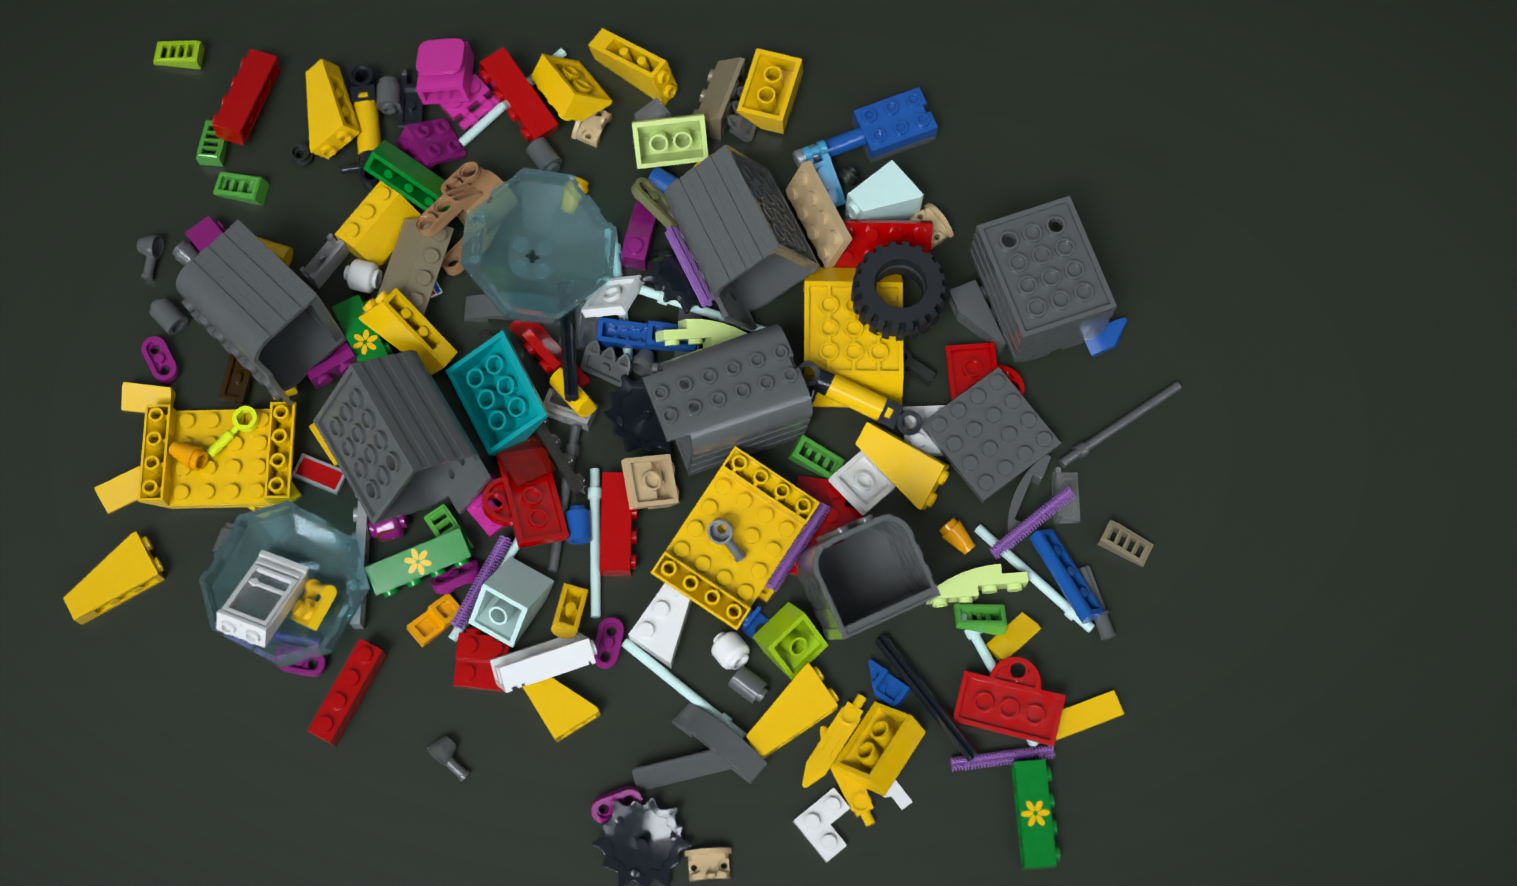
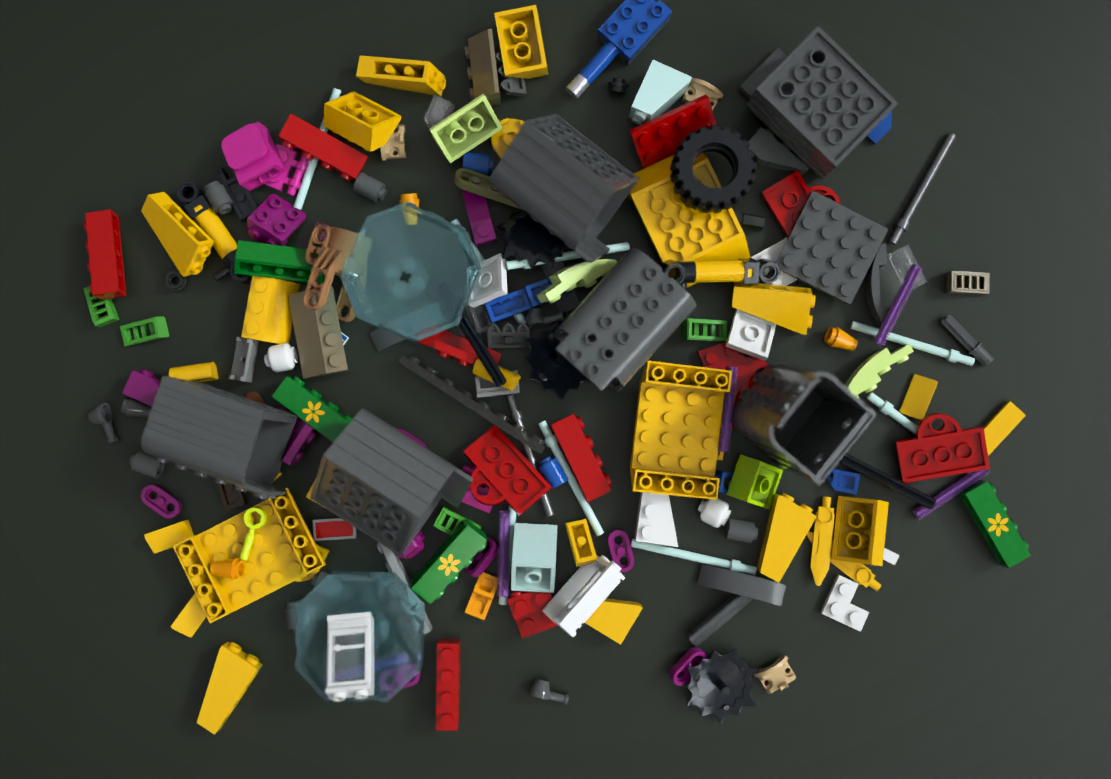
camera: 30 degrees left, 15 degrees up
lime slope [153,40,205,70] -> none
yellow plate [290,578,337,631] -> none
yellow slope [359,287,457,375] -> none
teal slope [445,330,549,456] -> none
clear red piece [497,436,556,488] -> none
tan plate [621,454,679,510] -> none
medium lavender axle [665,226,714,307] -> none
dark grey bar [707,518,747,563] -> none
tan plate [785,161,852,268] -> none
dark azure plate [801,140,846,207] -> none
bright green slope [953,604,1008,635] -> none
blue brick [1030,529,1104,624] -> none

